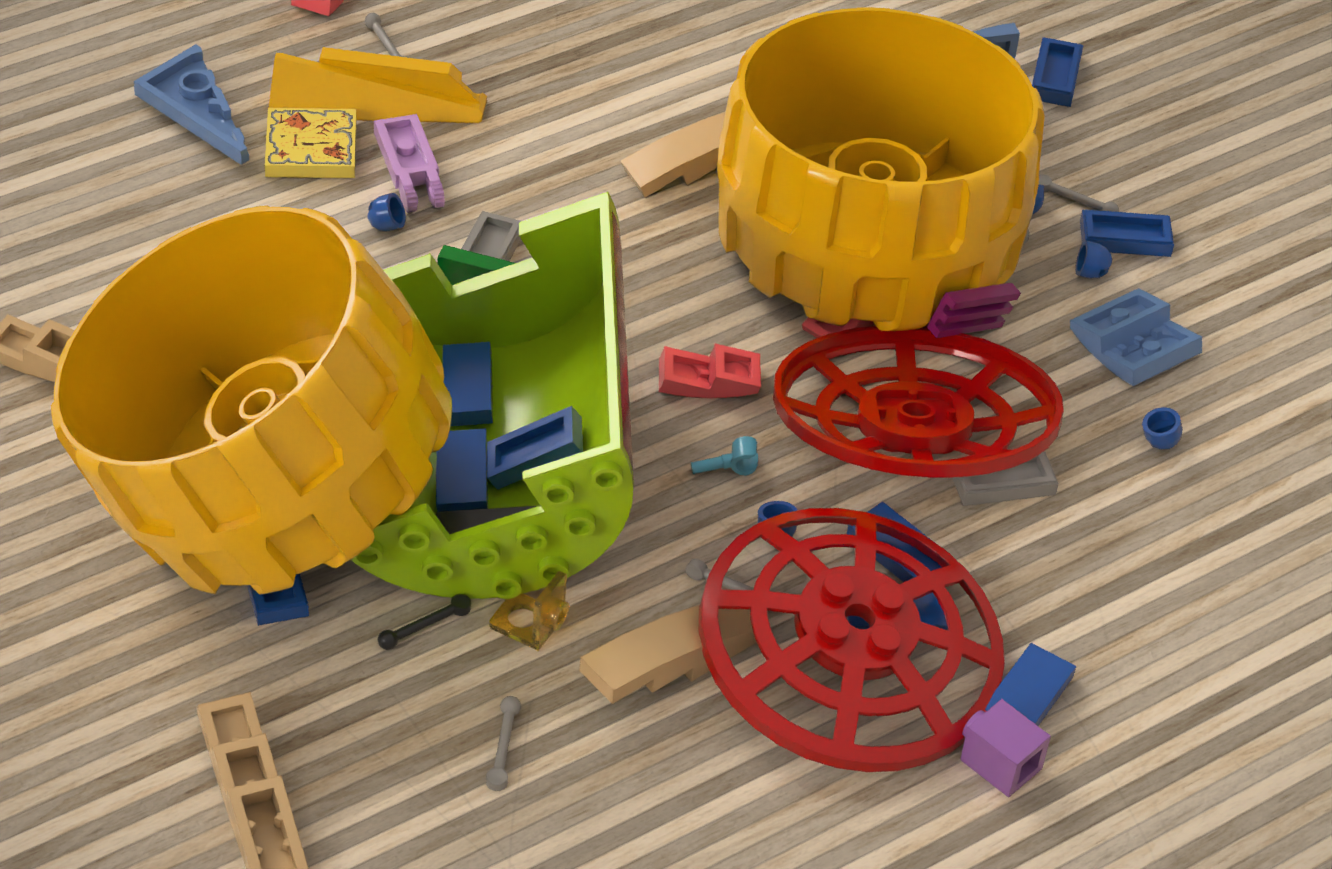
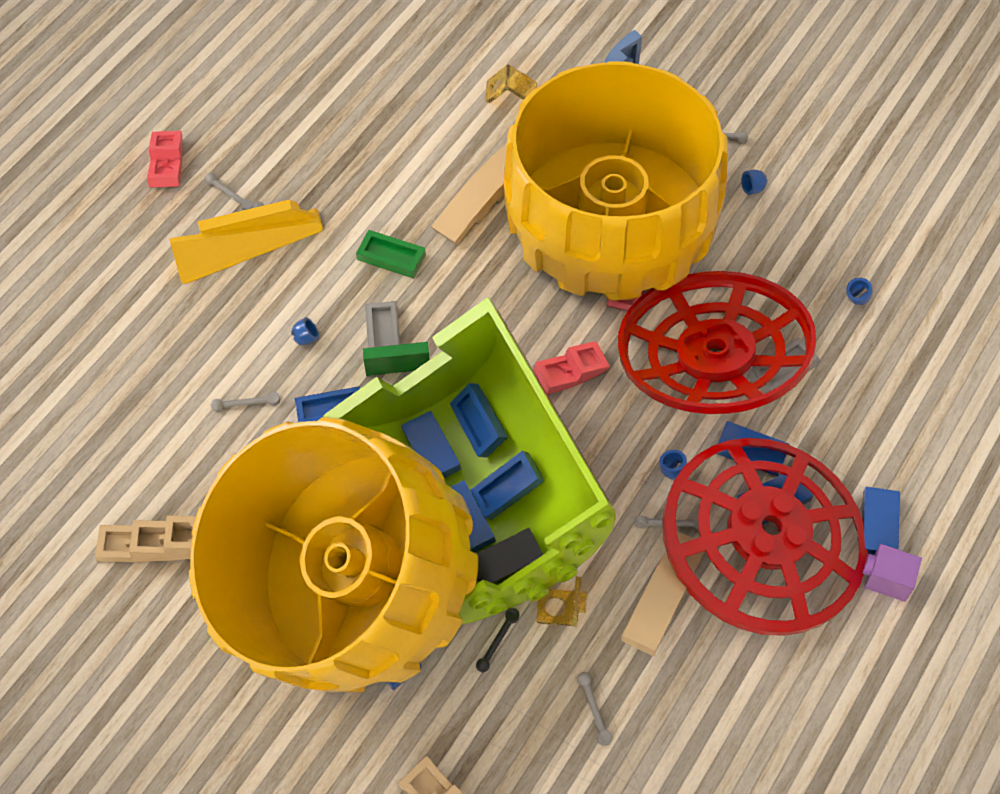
camera: 20 degrees left, 15 degrees up
medium blue wing [134,44,249,165] -> none
light yellow tile [265,108,356,178] -> none
lavender hinge [374,114,445,213] -> none
medium azure hand [691,436,758,476] -> none
magenta tile [927,283,1021,338] -> none
blue tile [1032,37,1083,107] -> none
medium blue slope [1070,288,1202,386] -> none
blue tile [1080,210,1174,257] -> none
none -> green tile [356,229,426,279]
none -> blue tile [450,383,508,458]

